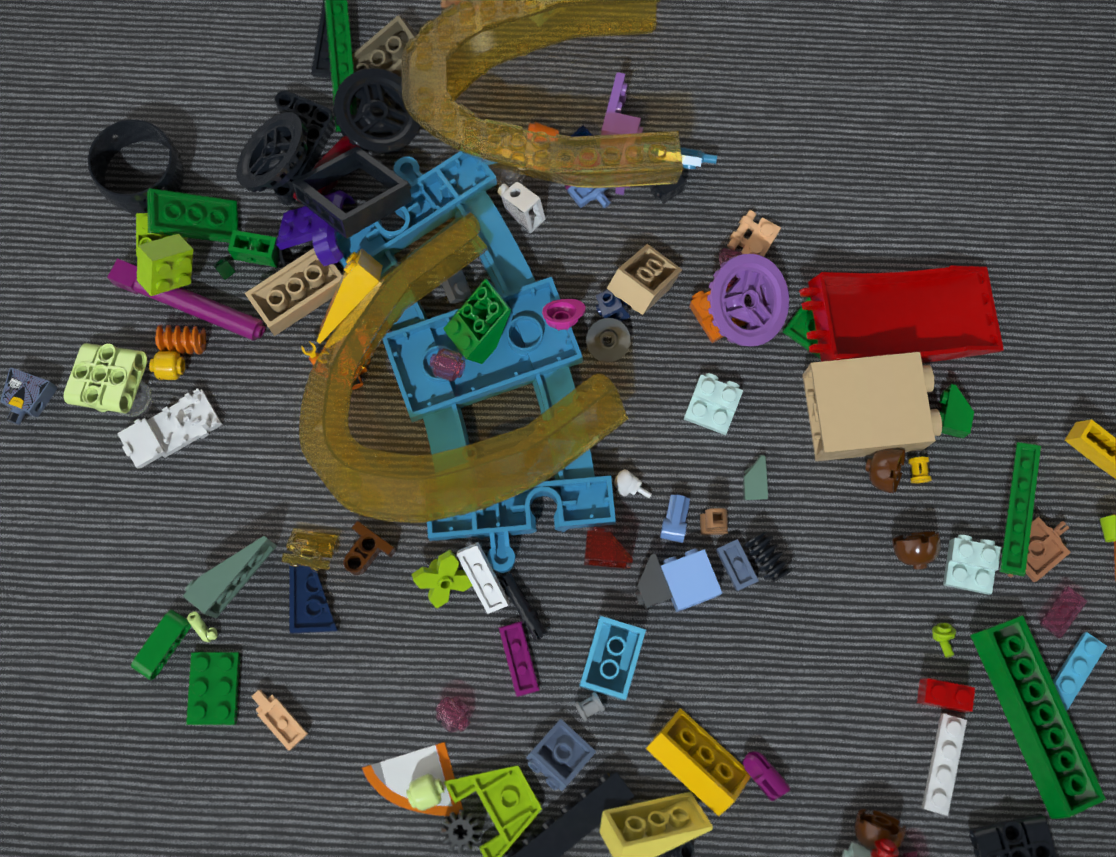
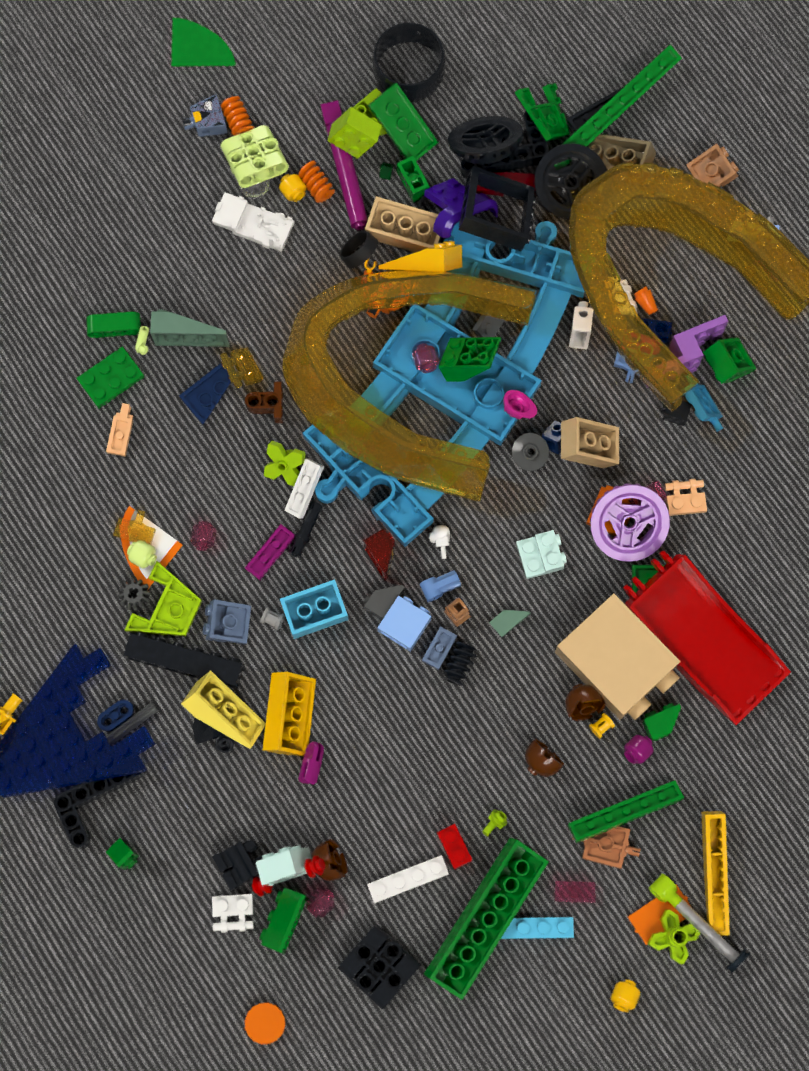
camera: 55 degrees right, 0 degrees up
light aqua plate [943,535,1001,595] -> none
none -> clear yellow plate [113,510,156,545]
none -> orange piece [221,96,254,136]
none -> black tyre [340,230,378,269]
none -> green wing [515,83,570,141]
none -> magenta head [624,735,653,764]
none -> green slope [703,338,757,384]

